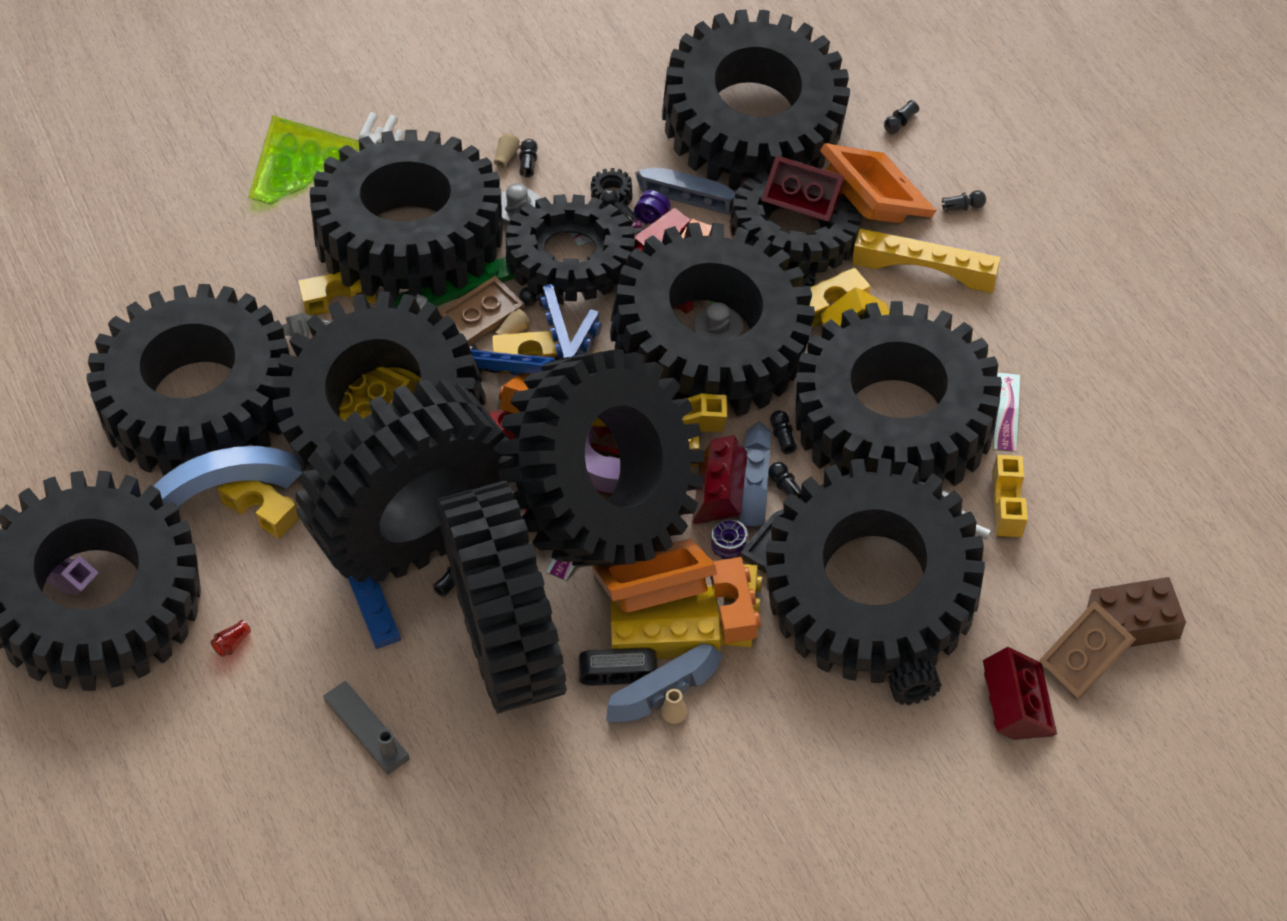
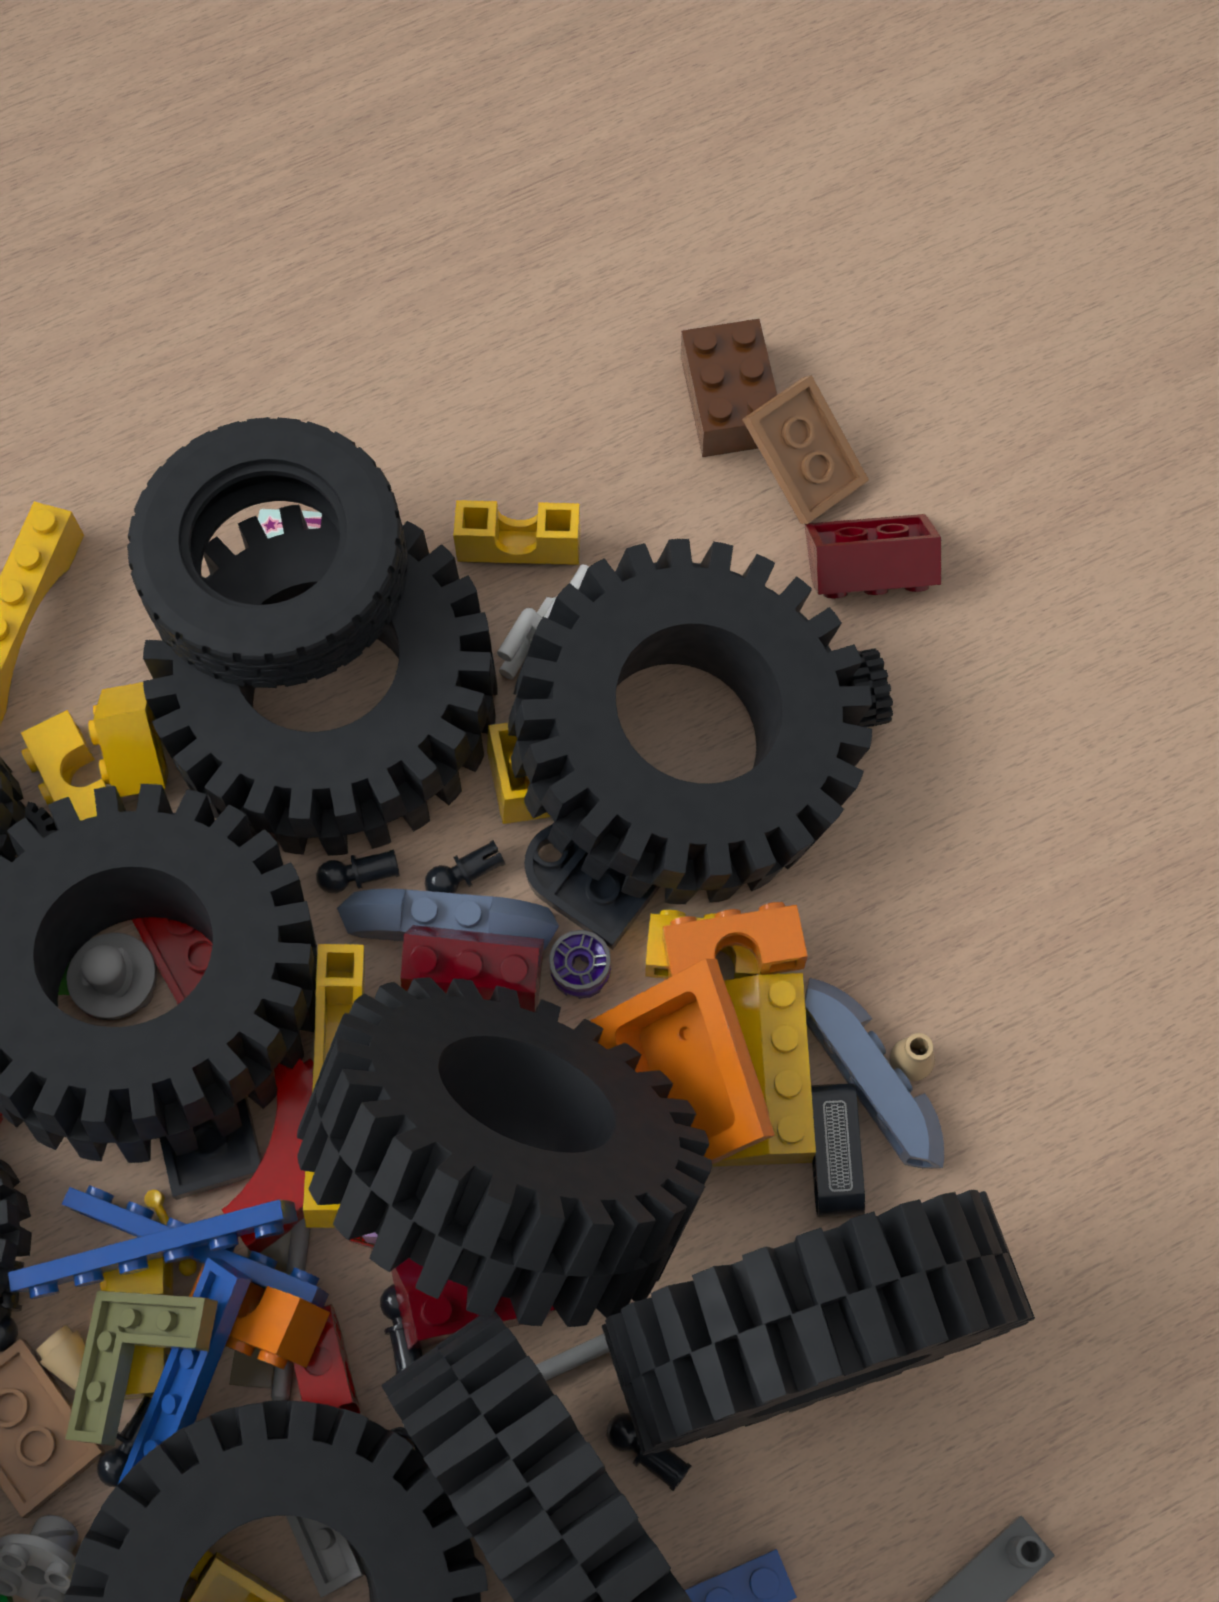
camera: 90 degrees left, 15 degrees up
none -> olive plate [65,1291,218,1446]
none -> black tyre [127,417,408,688]

